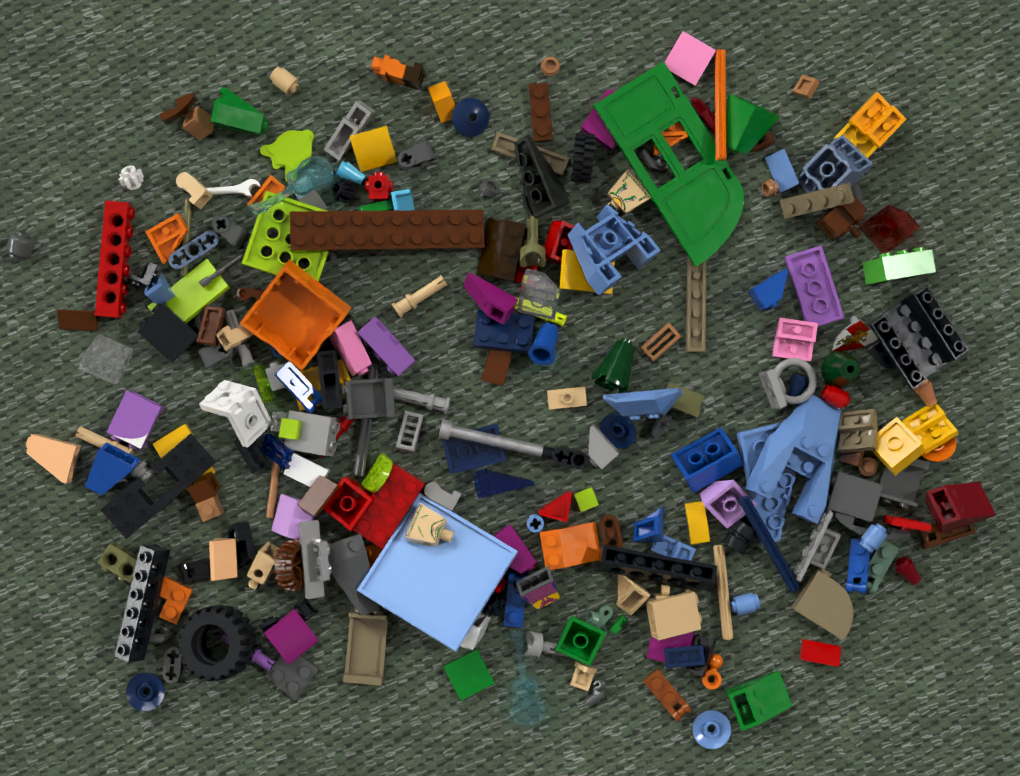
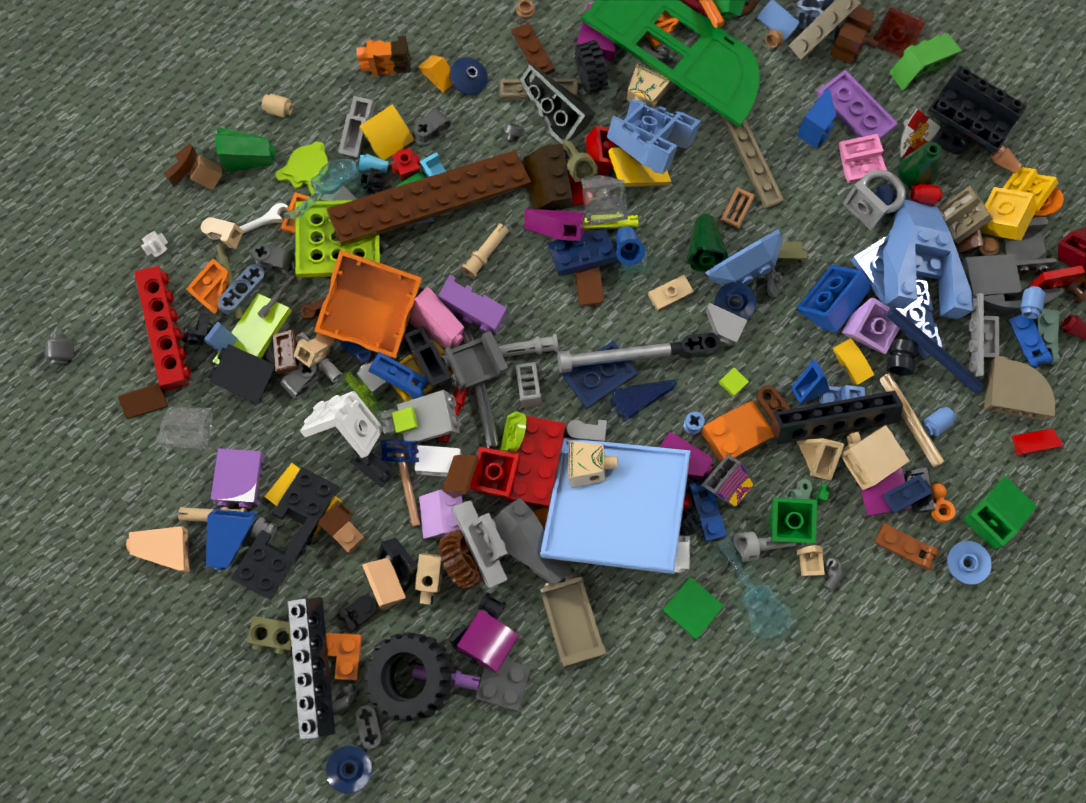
camera: 25 degrees left, 15 degrees down
red slope [538,490,572,522] -> none

